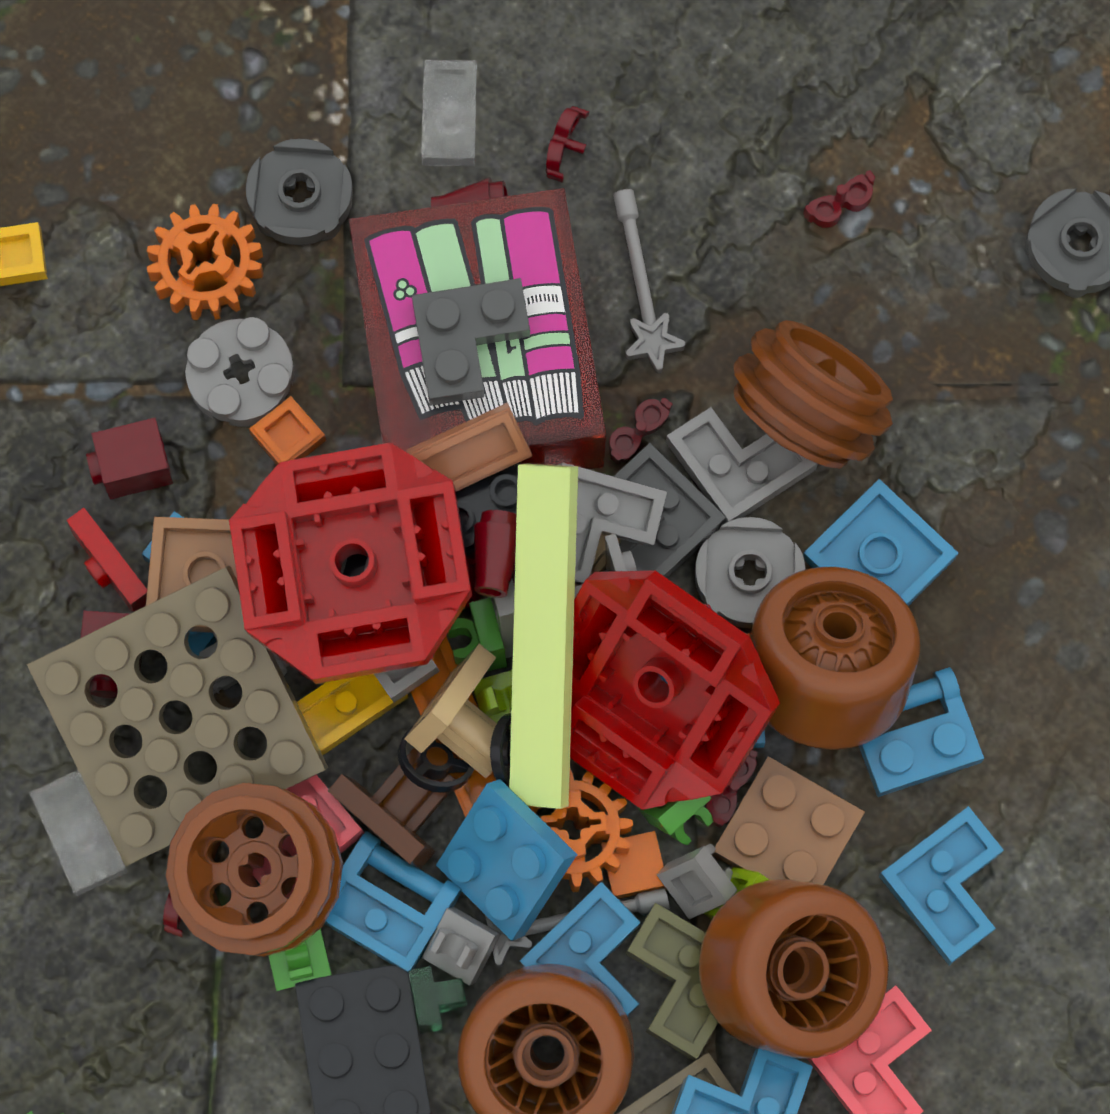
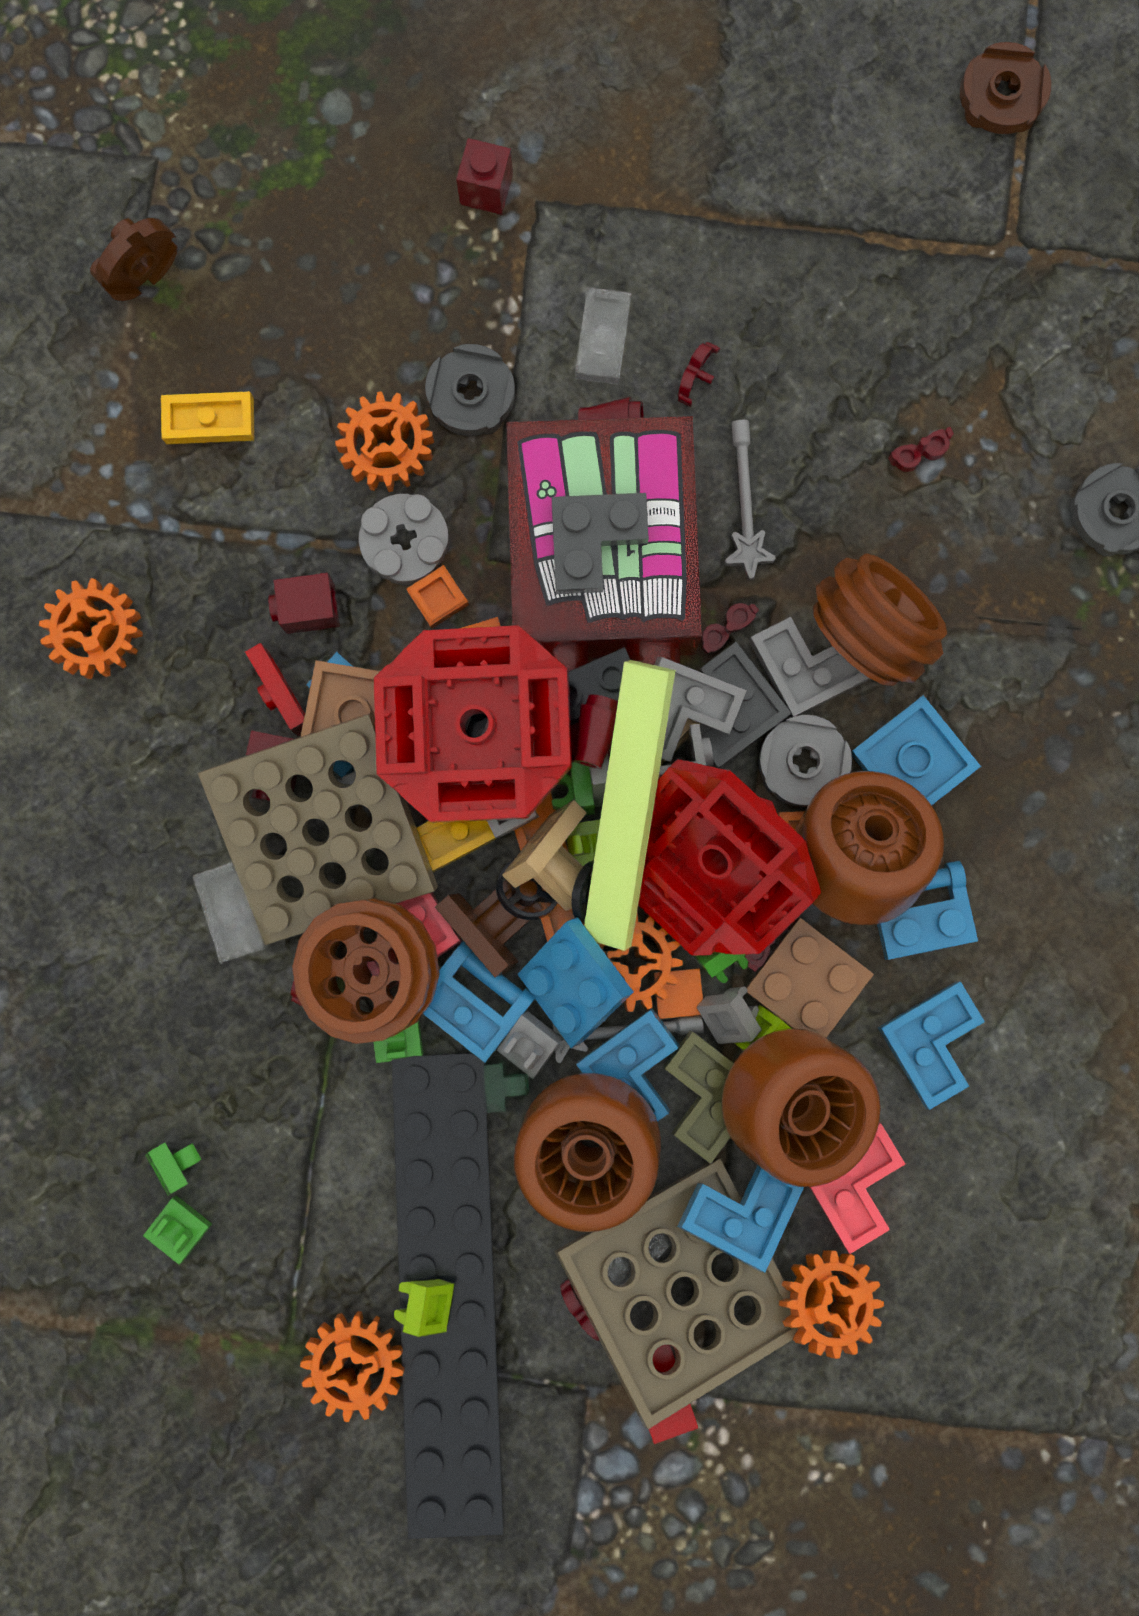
camera: 10 degrees right, 10 degrees up
nougat tile [406,402,532,491] -> none

